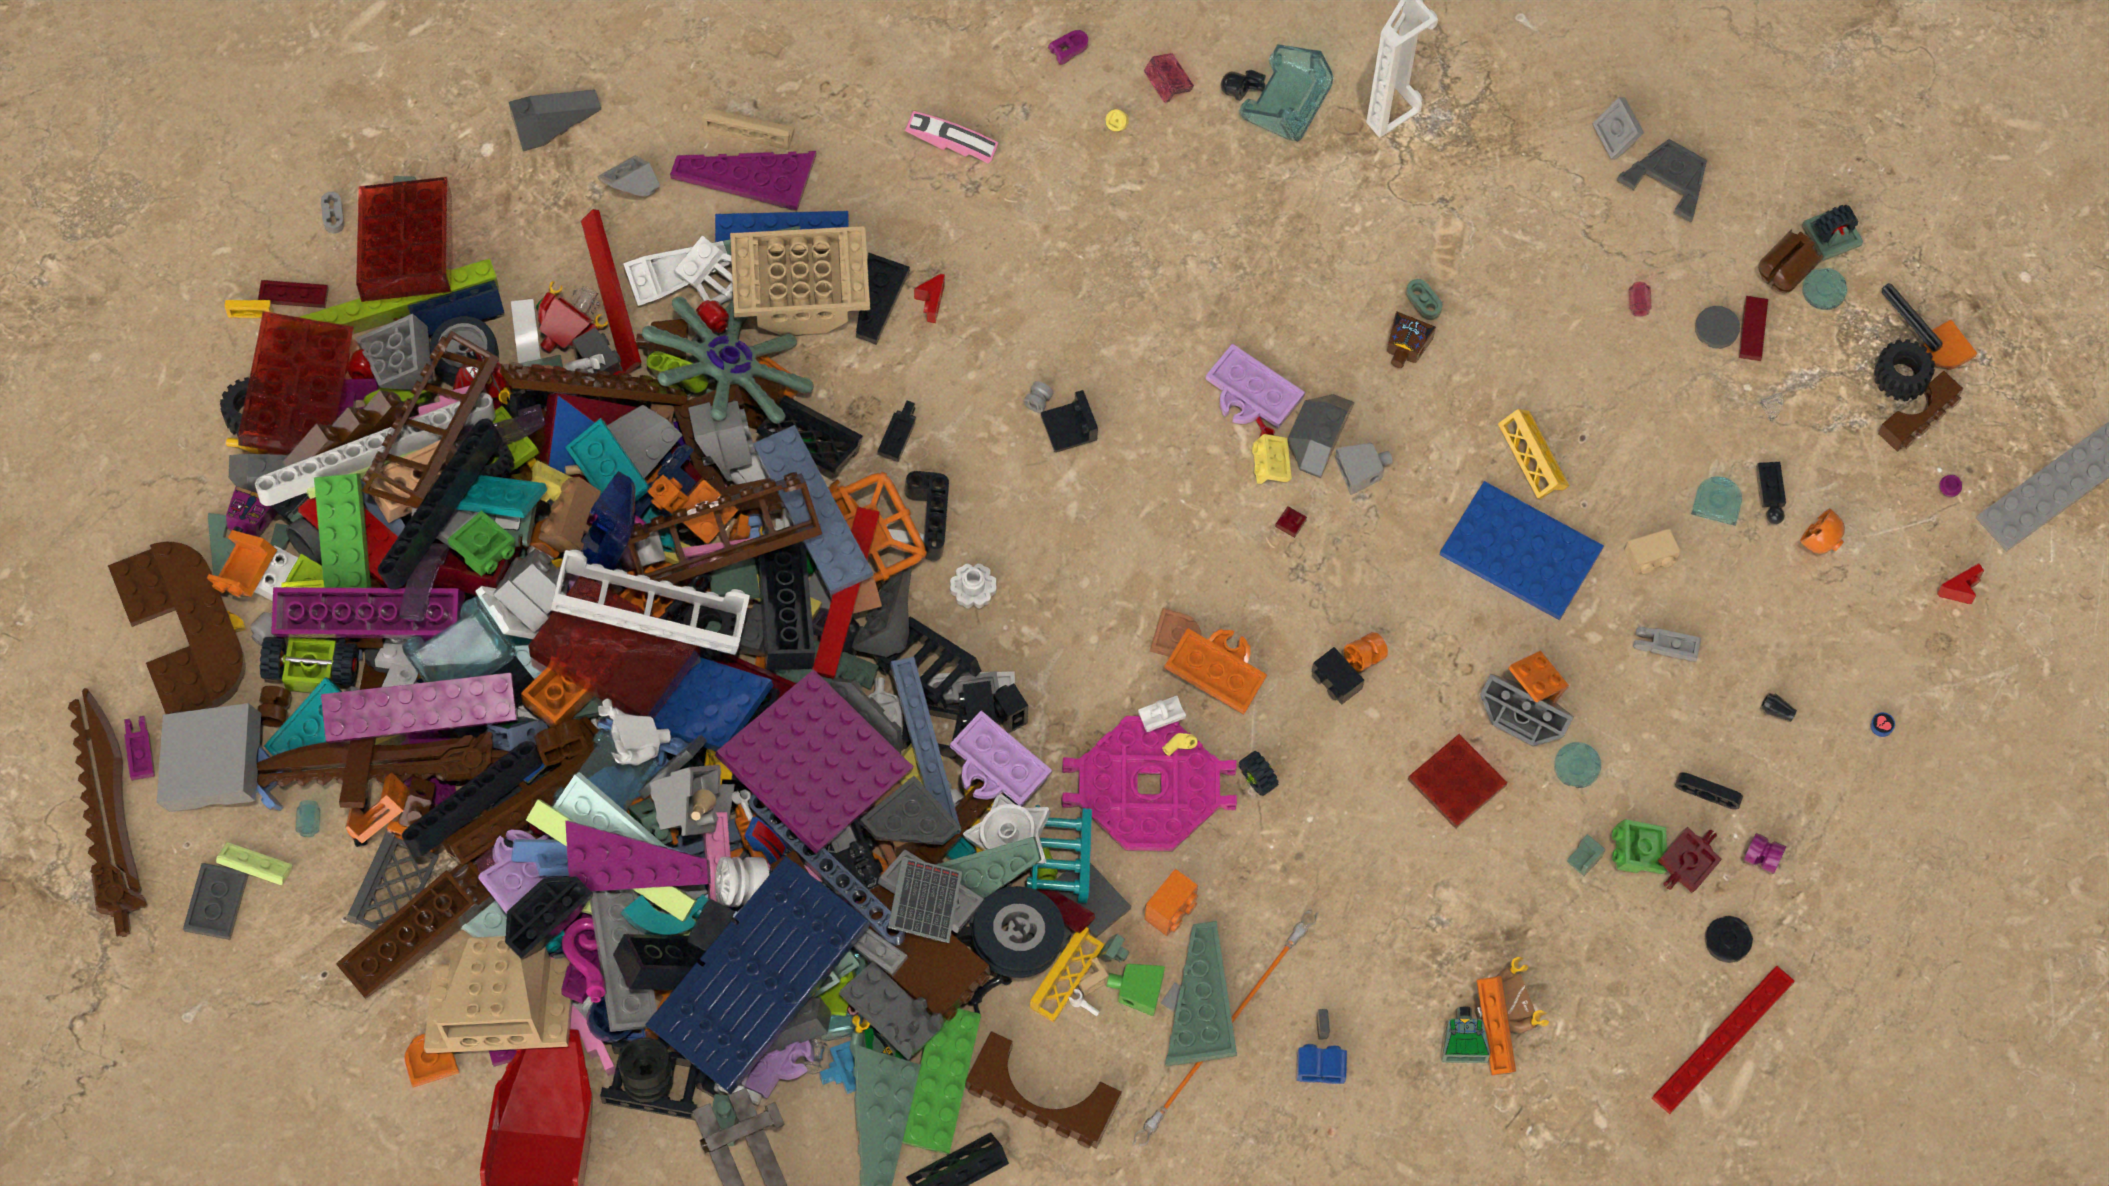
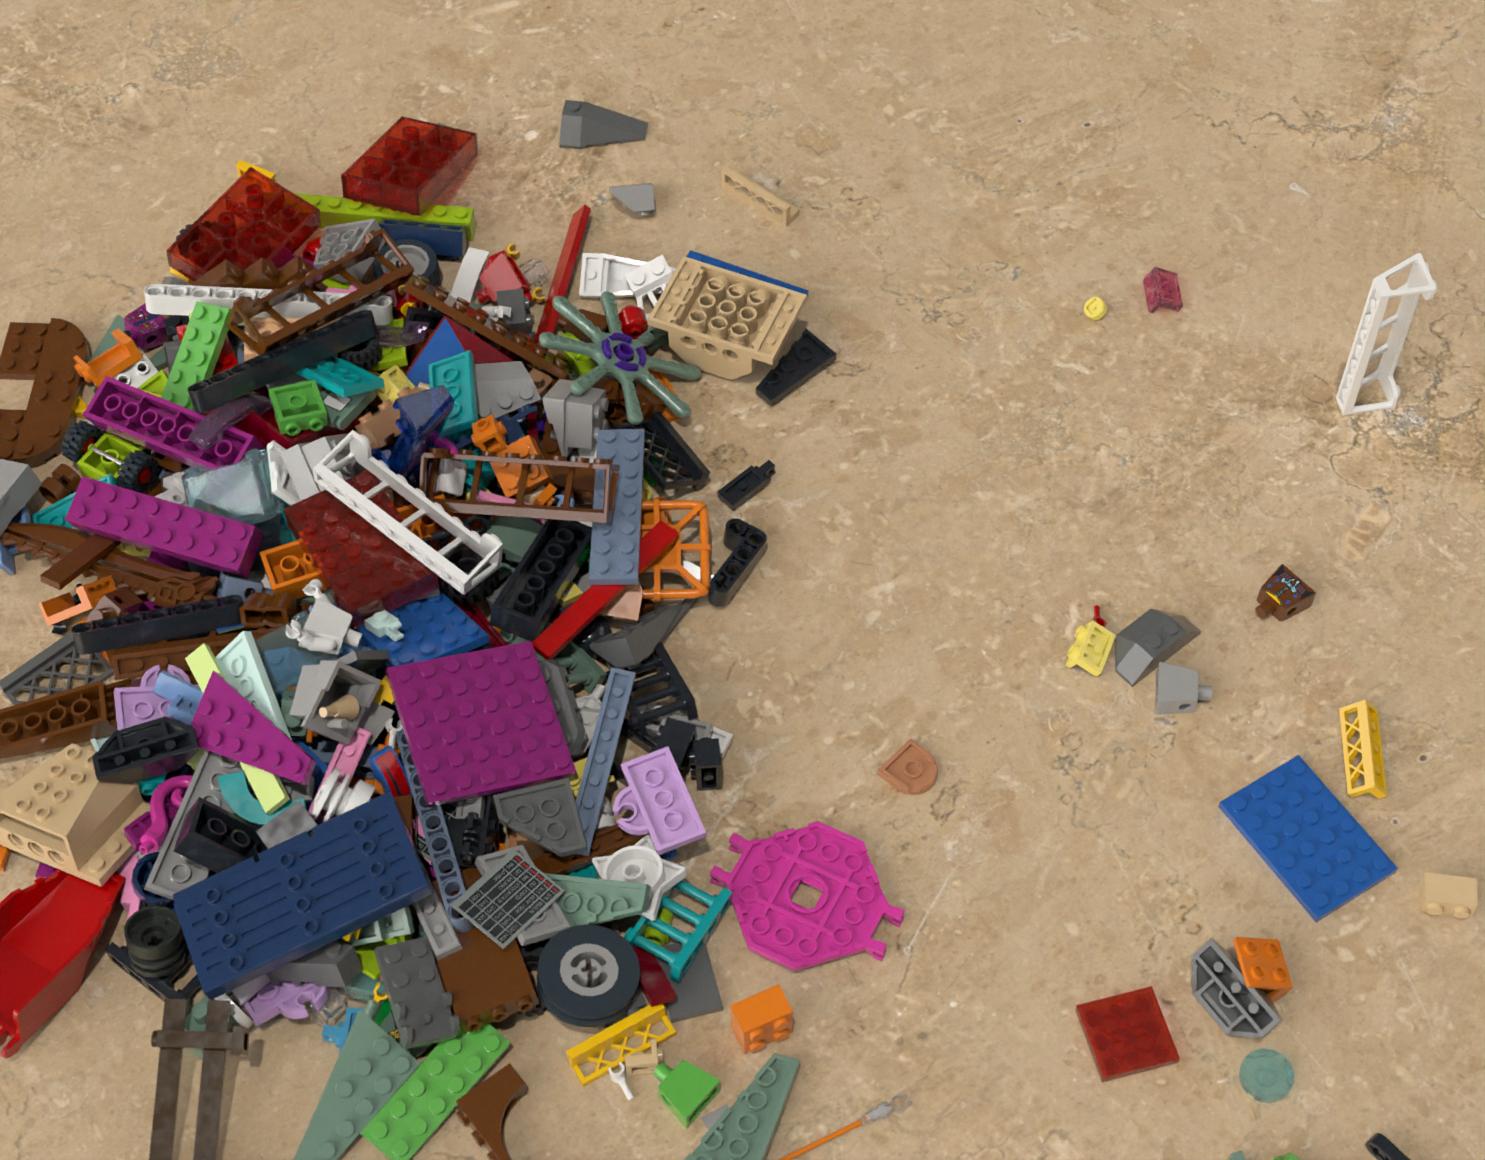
camera: 30 degrees right, 10 degrees down
dark red tile [258,280,329,308] -> none
clear light blue brick [295,800,320,837] -> none
light grey beam [321,192,344,234] -> none
magenta wing [670,151,817,211] -> none
slope [905,111,998,163] -> none
red slope [914,274,945,323] -> none
white plant [950,564,996,609] -> none
black piece [968,973,1012,1014] -> none
light grey wheel [1023,381,1053,413] -> none
black bracket [1041,390,1098,453] -> none
magenta plate [1048,30,1088,65] -> none
sand green tile [1098,934,1130,962] -> none
white hips [1138,696,1186,732] -> none
light yellow arm [1162,733,1198,756] -> none
orange plate [1164,628,1267,715] -> none
lavender plate [1206,344,1305,428] -> none
black piece [1221,70,1266,101] -> none
clear light blue windscreen [1239,44,1333,142] -> none
black wheel [1239,751,1279,796] -> none
dark red tile [1275,506,1307,538] -> none
black brick [1311,647,1364,705] -> none
orange wheel [1344,632,1388,672] -> none
sand green plate [1406,279,1442,319] -> none
light grey hinge [1633,627,1701,662] -> none
none -> light aqua plate [364,610,404,641]

